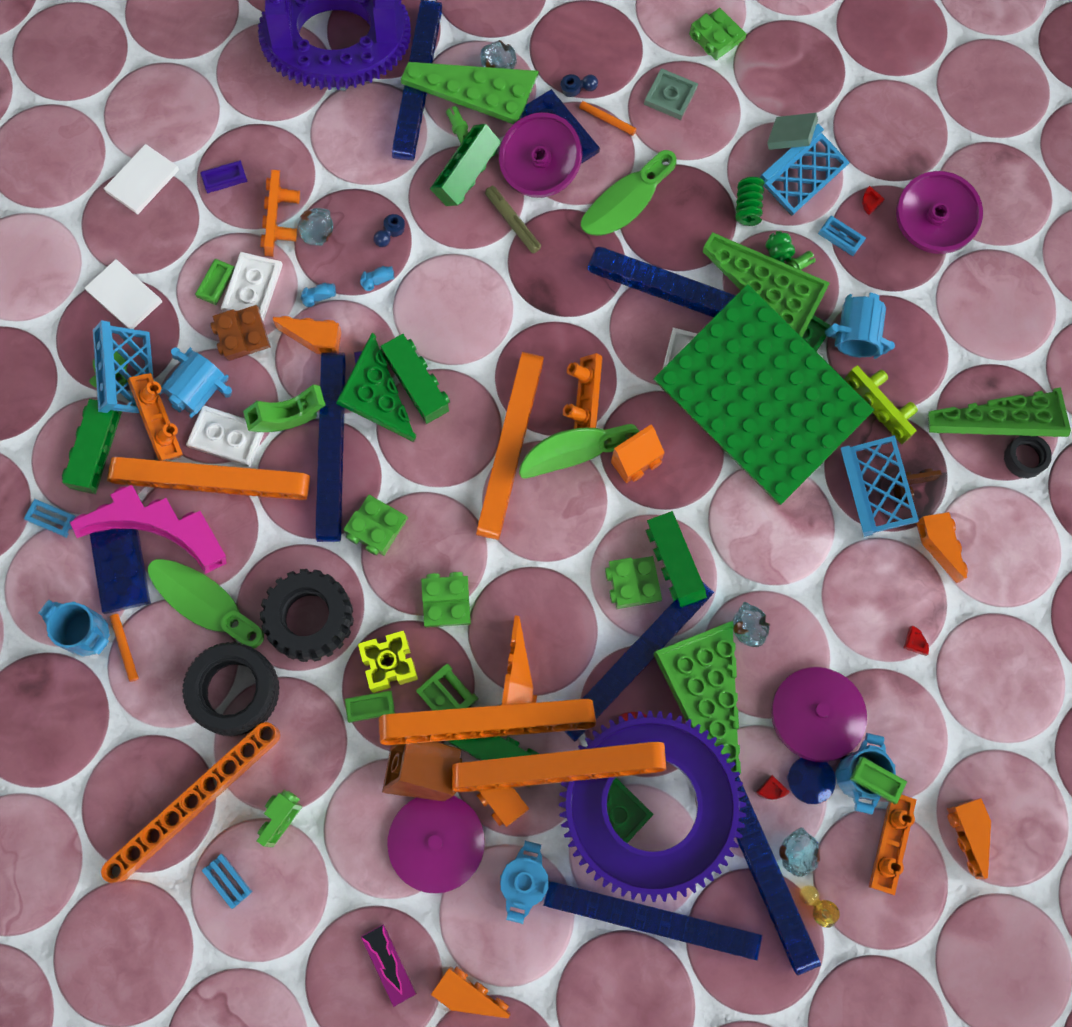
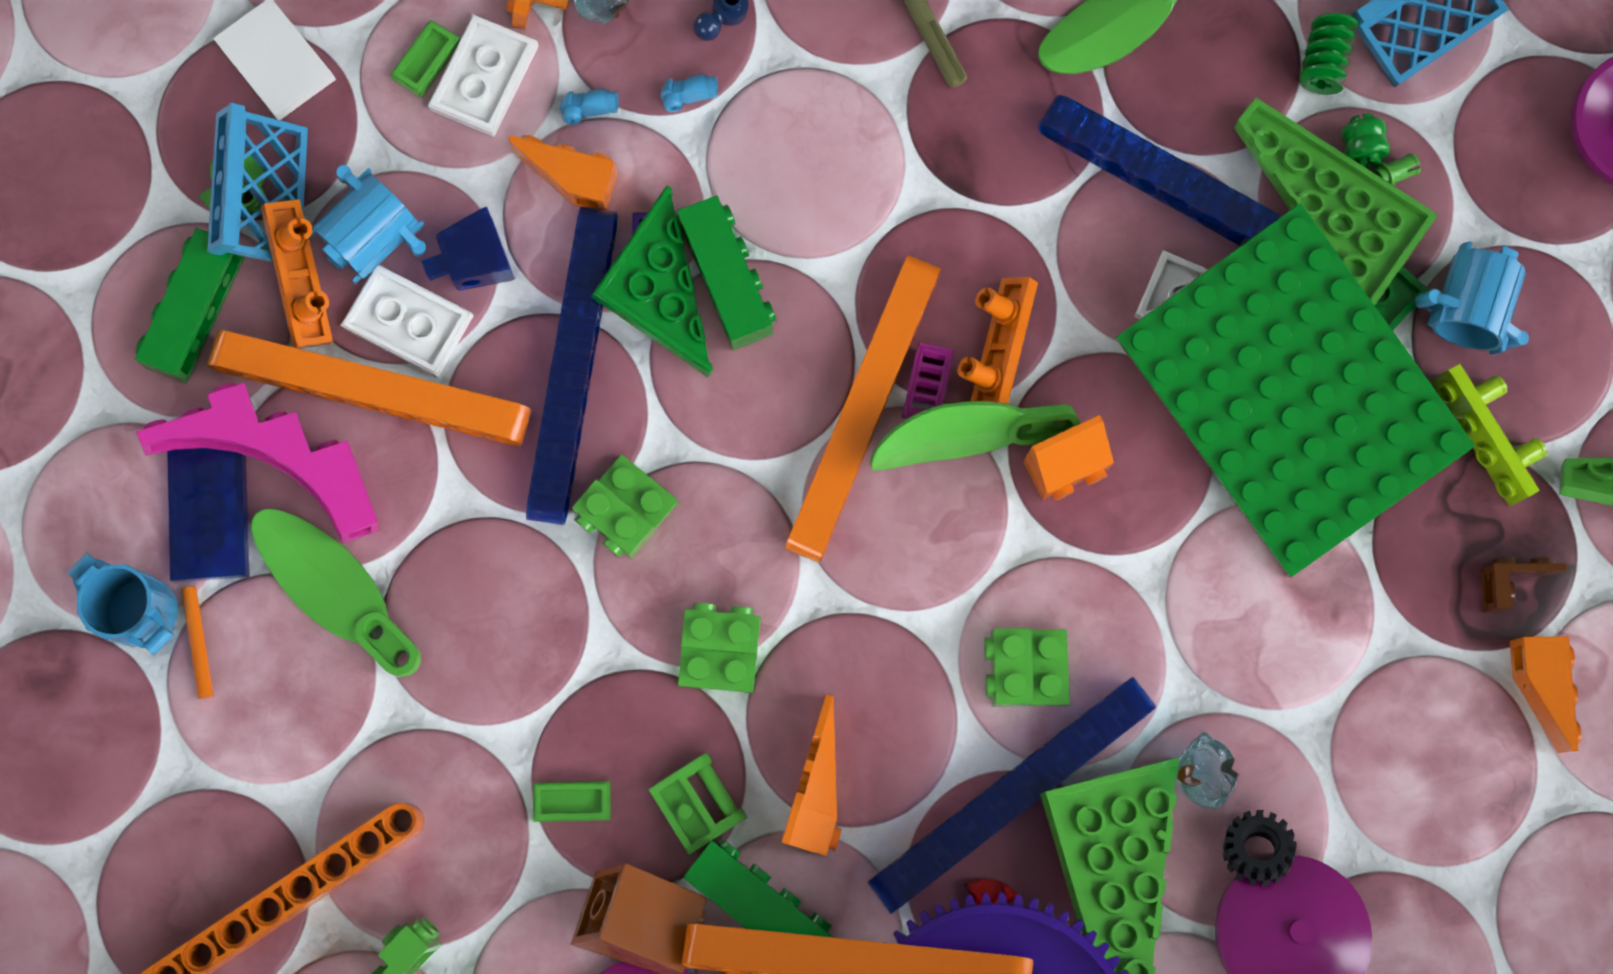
camera: 10 degrees right, 5 degrees up
dark azure tile [24,499,76,538] -> none
black tyre [182,642,280,736] -> none
dark orange plate [210,305,271,361] -> none
bright green arch [243,384,325,432] -> none
black tyre [260,569,354,662] -> none
neon yellow brick [358,630,418,693] -> none
orange beam [378,699,596,745] -> none
green brick [645,511,707,607] -> none
dark azure tile [818,216,866,256] -> none
dark azure fence [841,435,919,537] -> none
red tile [862,186,885,215] -> none
red tile [904,626,929,656] -> none
none -> clear blue torso [422,207,515,291]
none -> magenta slope [902,342,954,419]
none -> black tyre [1223,810,1297,887]

